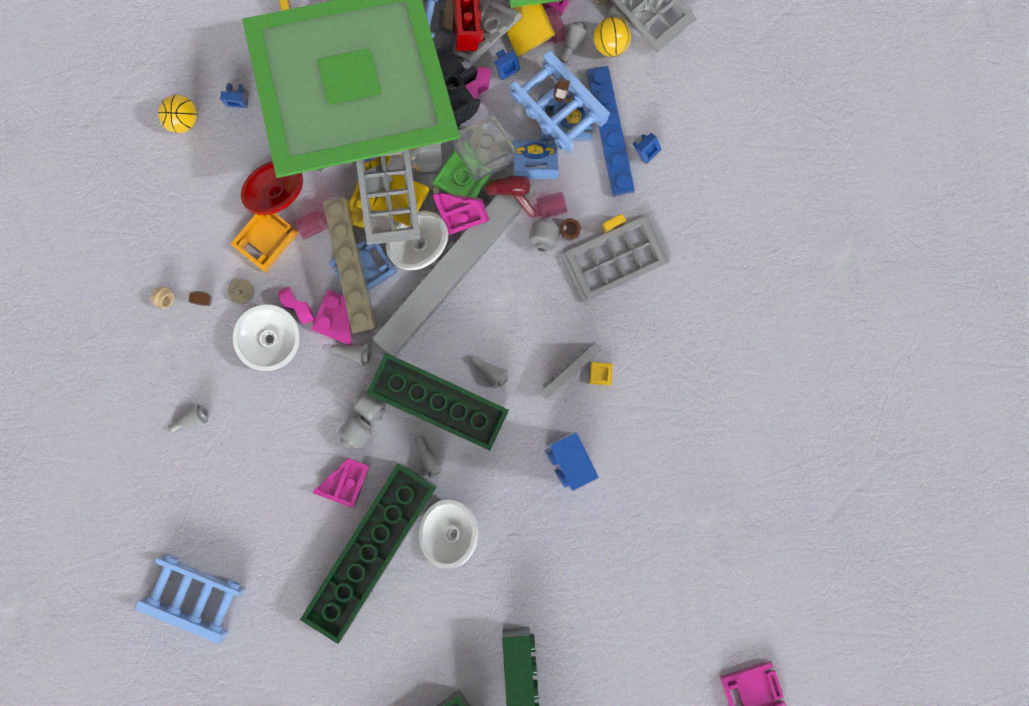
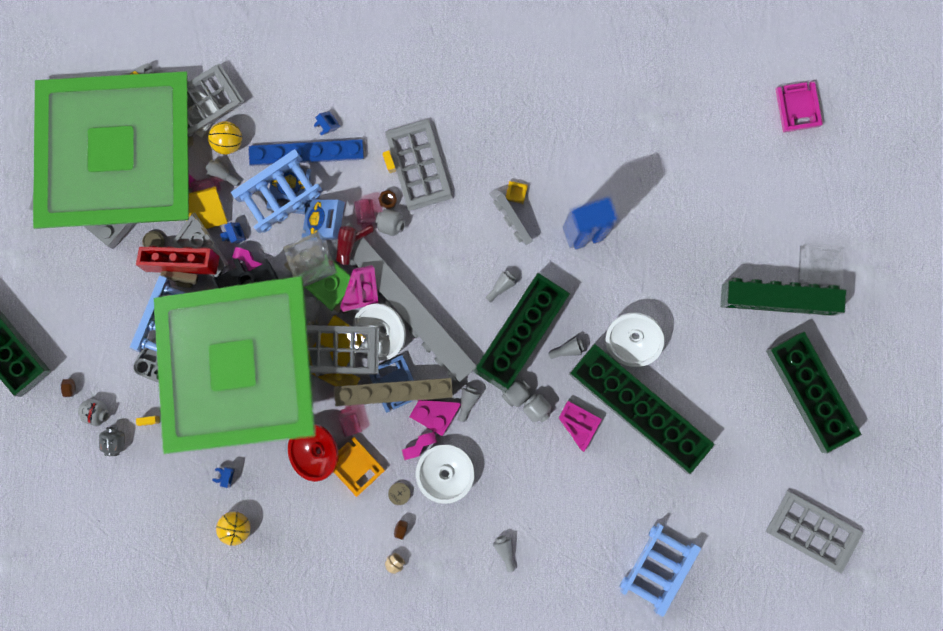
camera: 85 degrees left, 0 degrees up
tile [553,78,570,102] -> none

